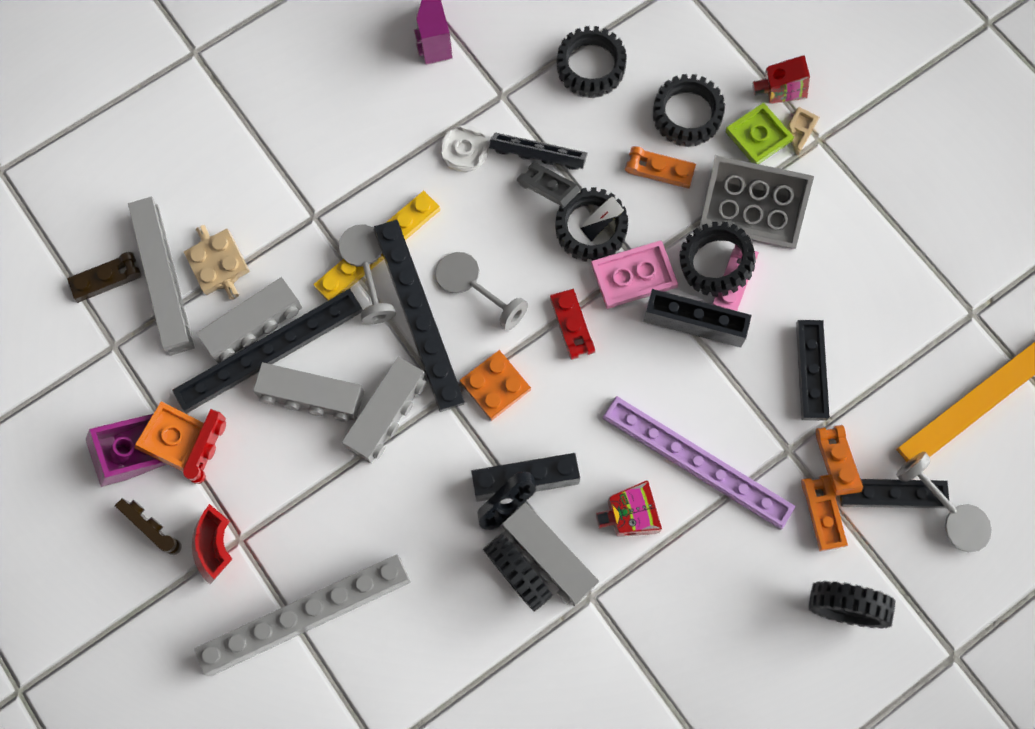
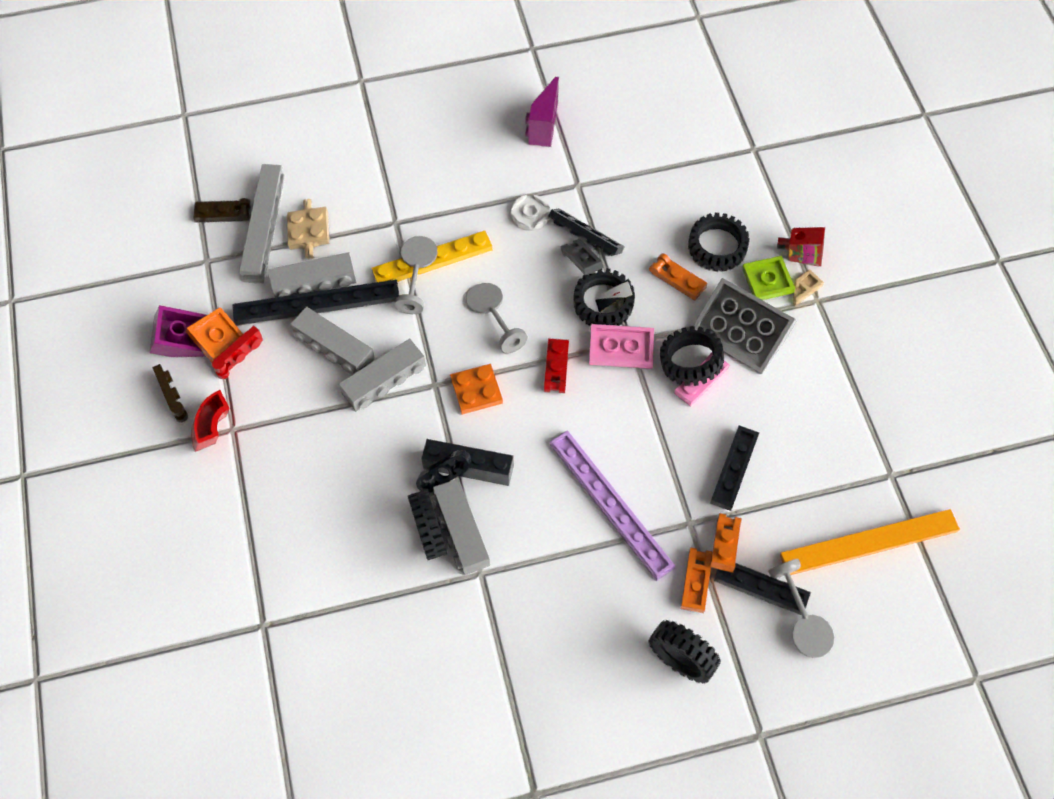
camera: 20 degrees right, 10 degrees down
light grey brick [194,554,411,676] -> none
black plate [374,220,465,412] -> none
black tyre [557,26,627,98] -> none
torso [596,480,662,537] -> none
black brick [643,289,752,348] -> none

